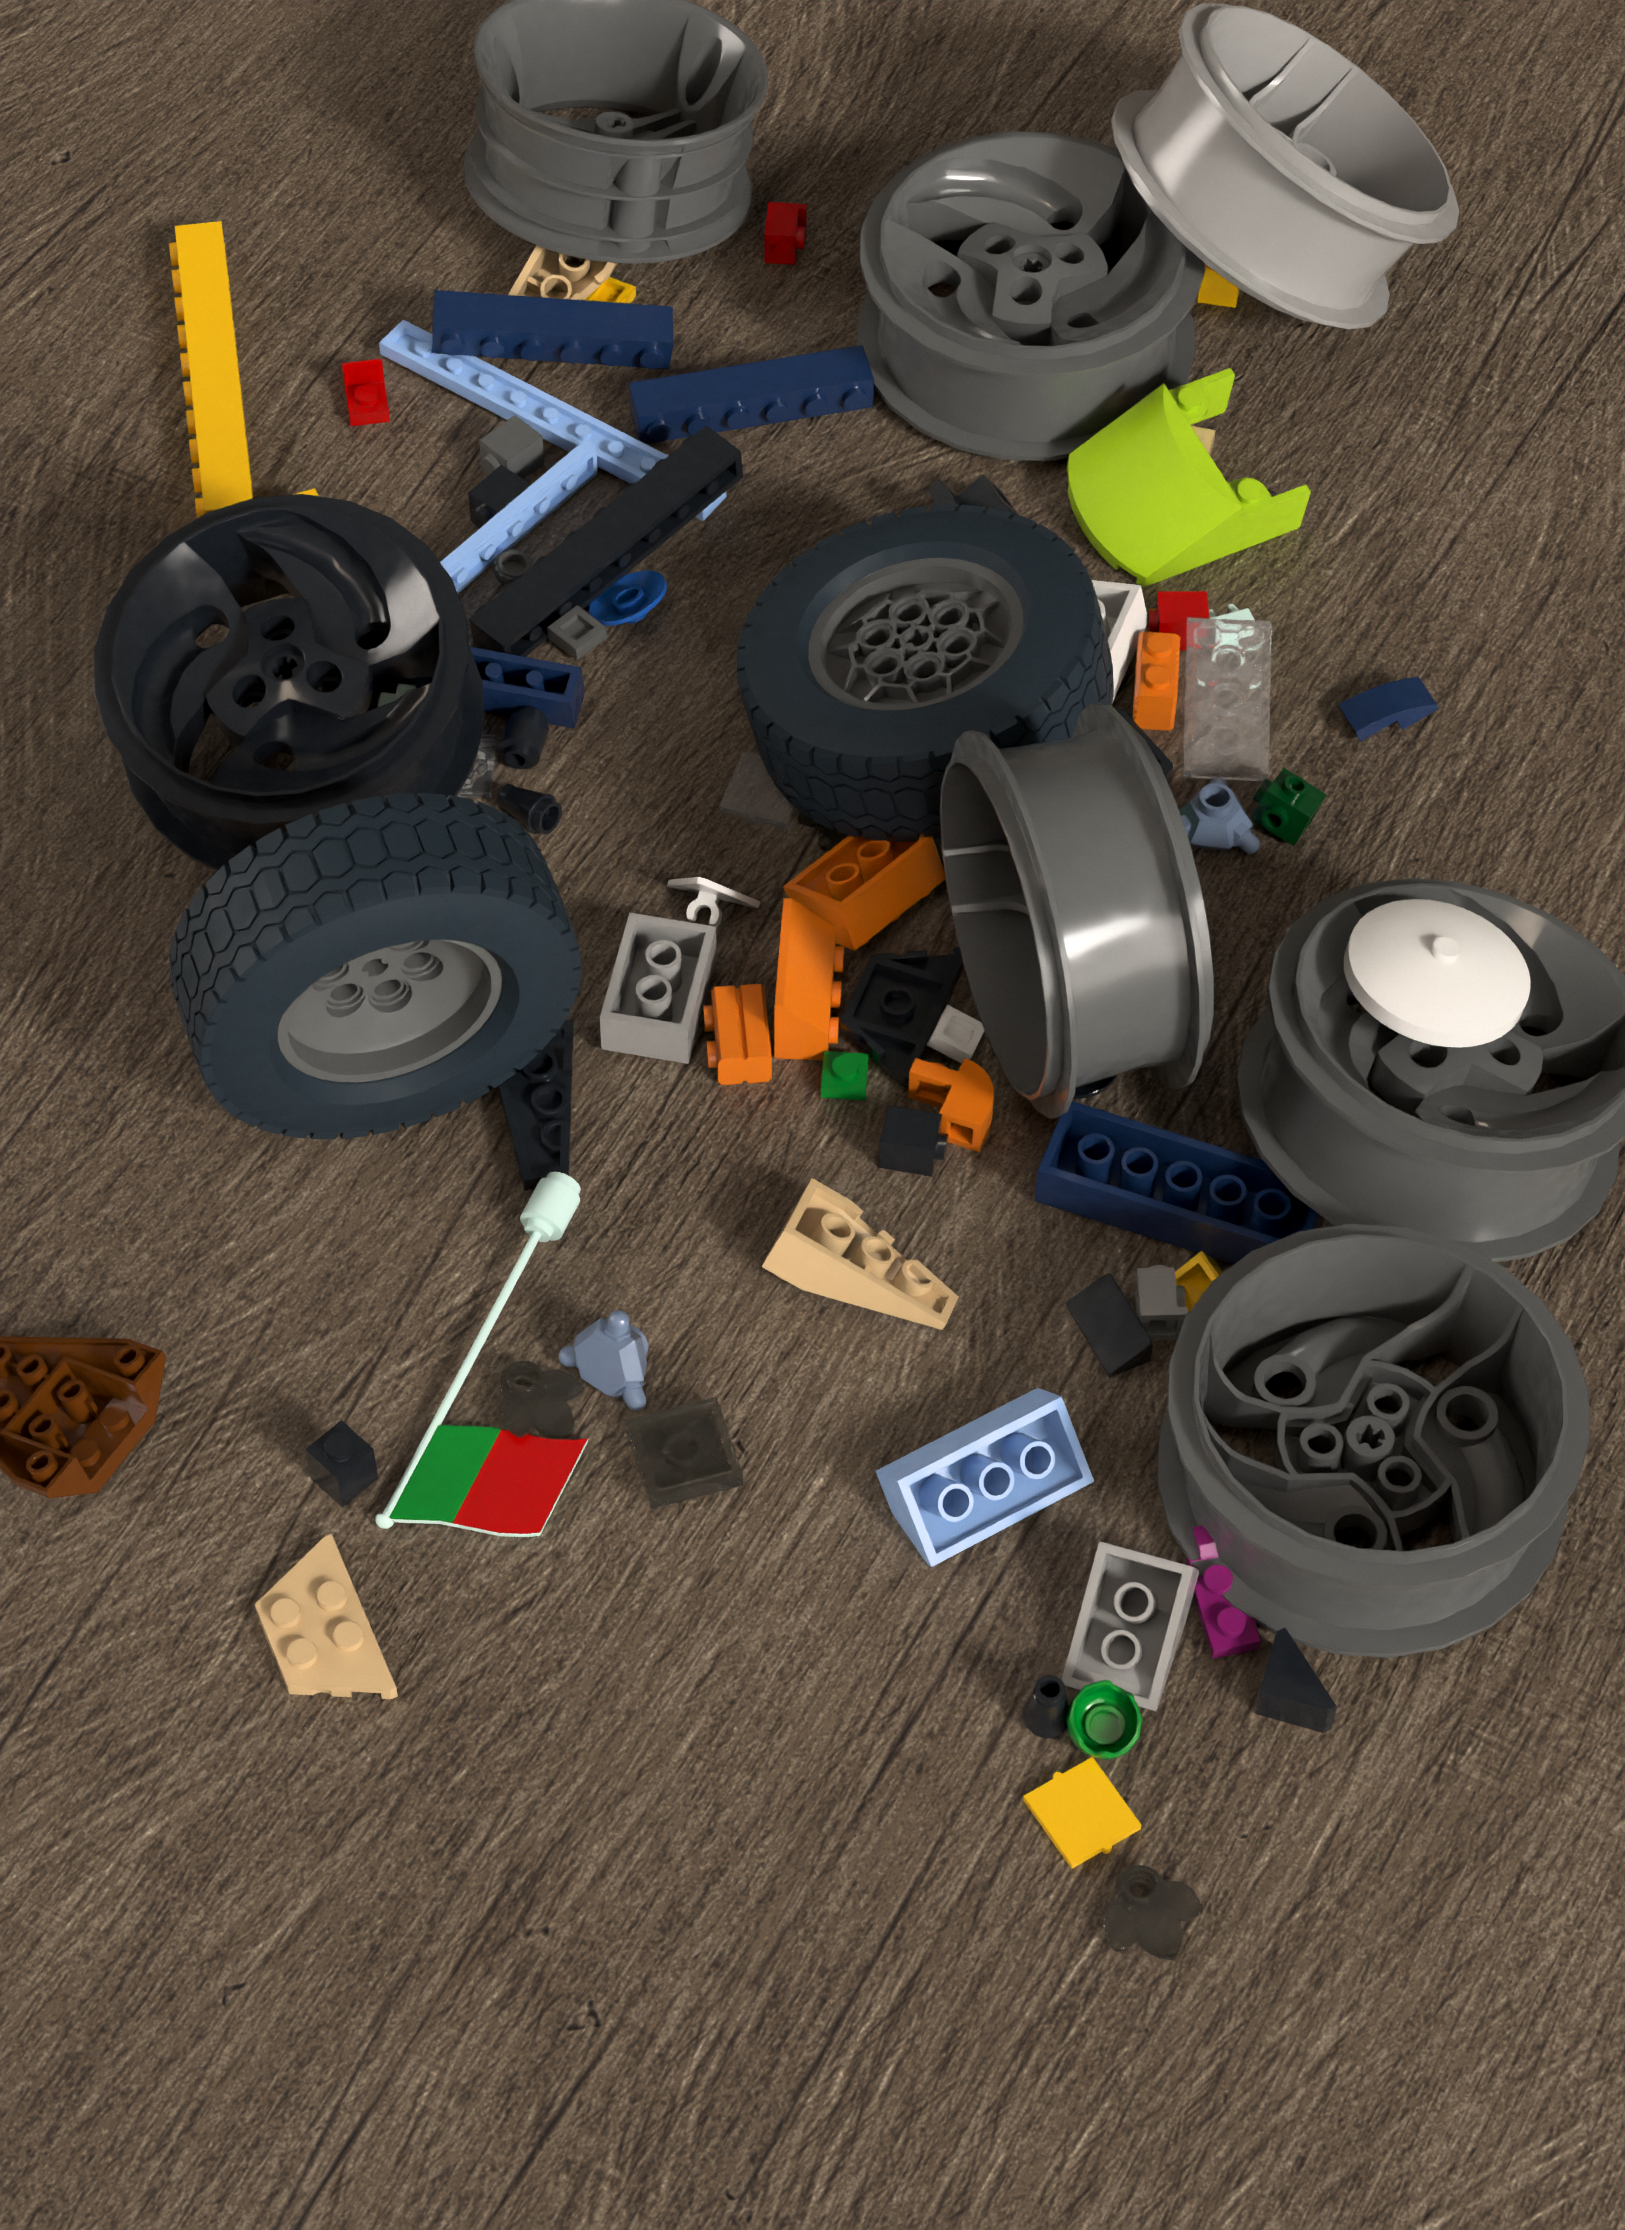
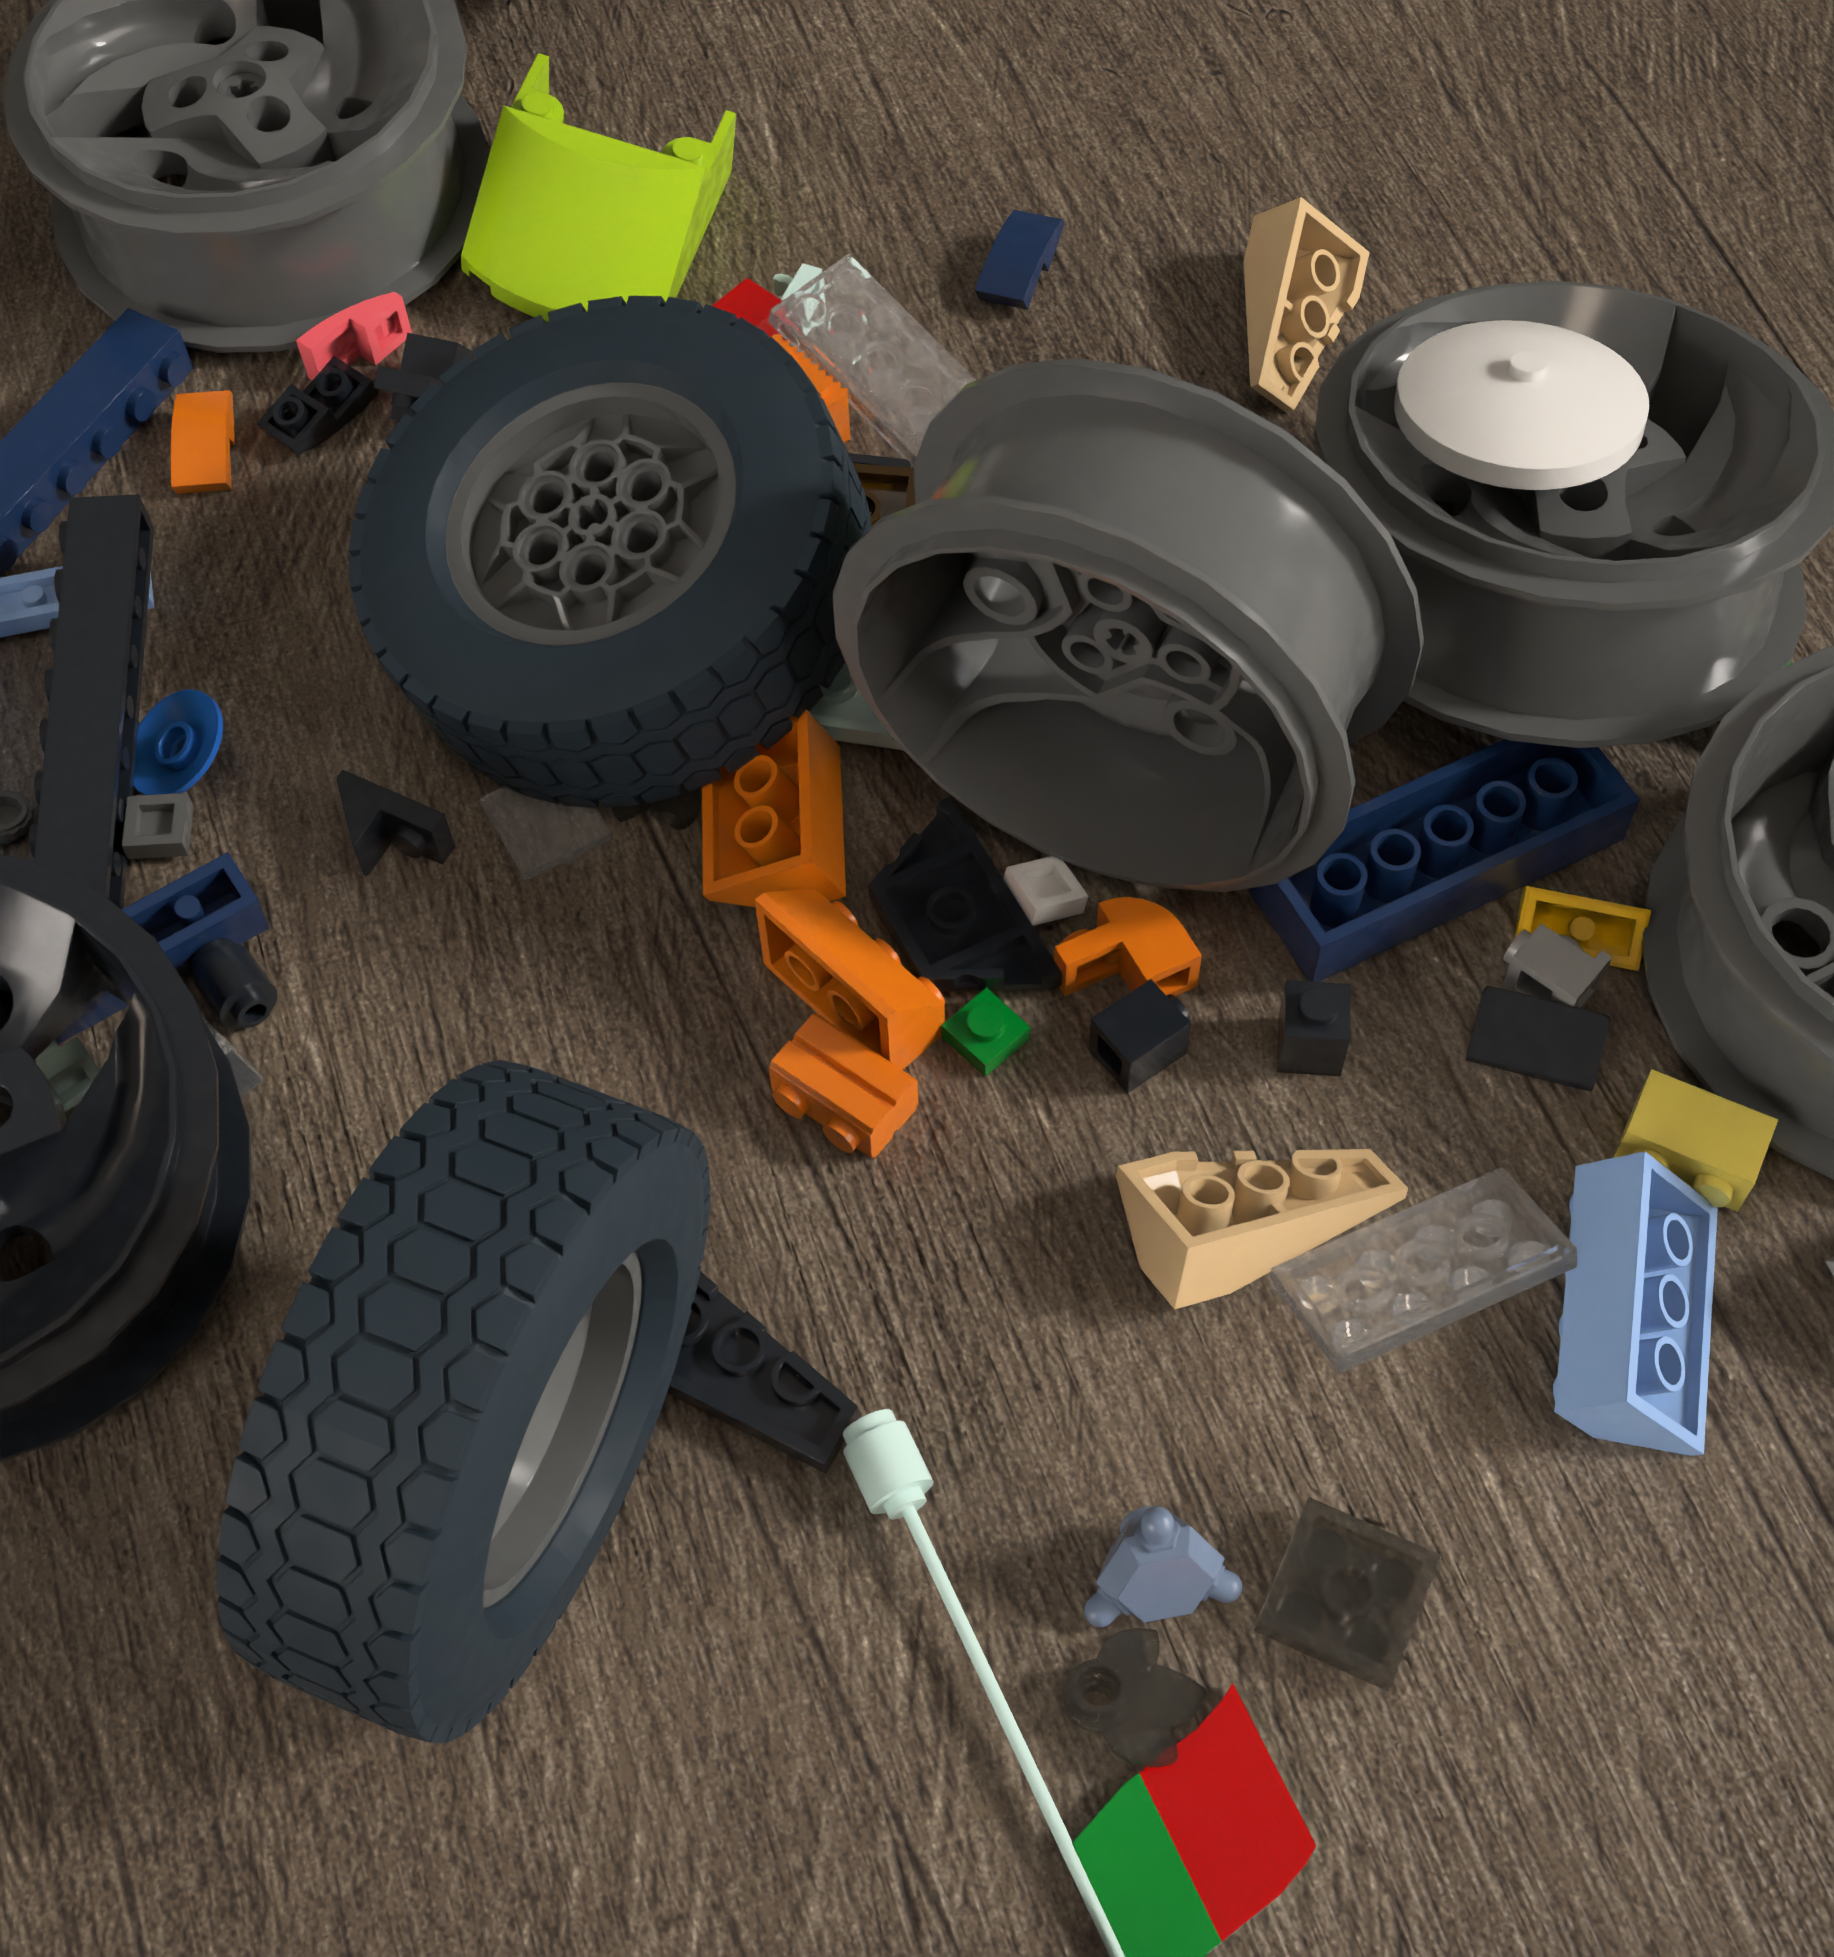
camera: 45 degrees left, 5 degrees up
black cone [497,784,562,834] -> none
light grey brick [600,912,717,1064] -> none
white piece [667,877,760,928] -> none
none -> orange slope [171,390,235,494]
none -> black slope [256,356,379,455]
none -> coral slope [296,292,412,380]
none -> black slope [336,770,455,876]
none -> tan wedge [1243,197,1369,413]
none -> clear plate [1271,1167,1577,1374]
none -> black brick [1277,980,1350,1076]
none -> light yellow brick [1613,1069,1779,1212]

